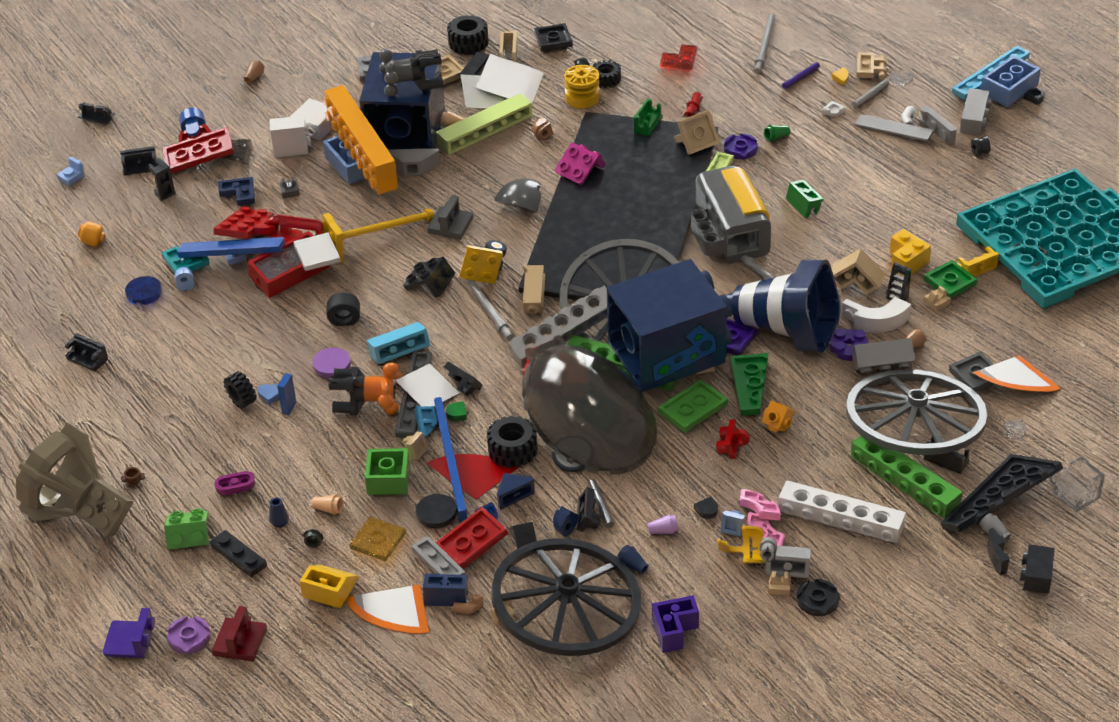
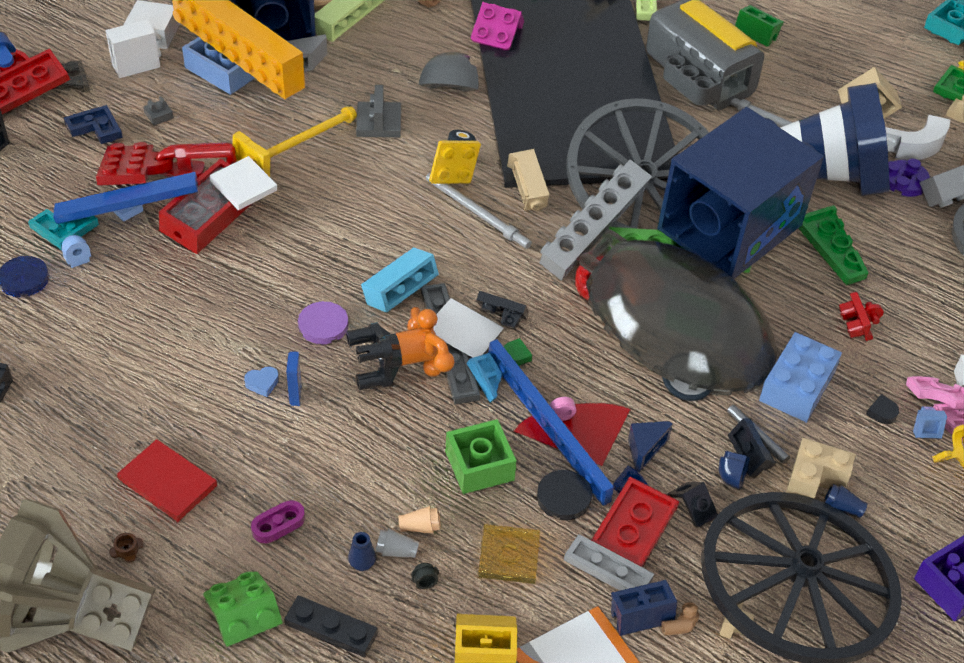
camera: 25 degrees left, 5 degrees up
black tyre [223,371,257,409] -> none
black tyre [326,292,360,326] -> none
tan tile [402,431,429,460] -> none
black bracket [403,256,455,297] -> none
black tyre [487,415,538,468] -> none
lavender cone [647,514,679,535] -> none
bright green plate [658,379,728,433] -> none
light orange brick [762,400,795,433] -> none
black slope [886,262,911,301] -> none
yellow brick [890,229,931,276] -> none
none -> red tile [117,439,217,522]
none -> light grey cone [375,528,419,558]
none -> bright pink tile [549,397,576,421]
none -> medium blue brick [759,332,842,423]
none -> tan brick [786,438,856,499]

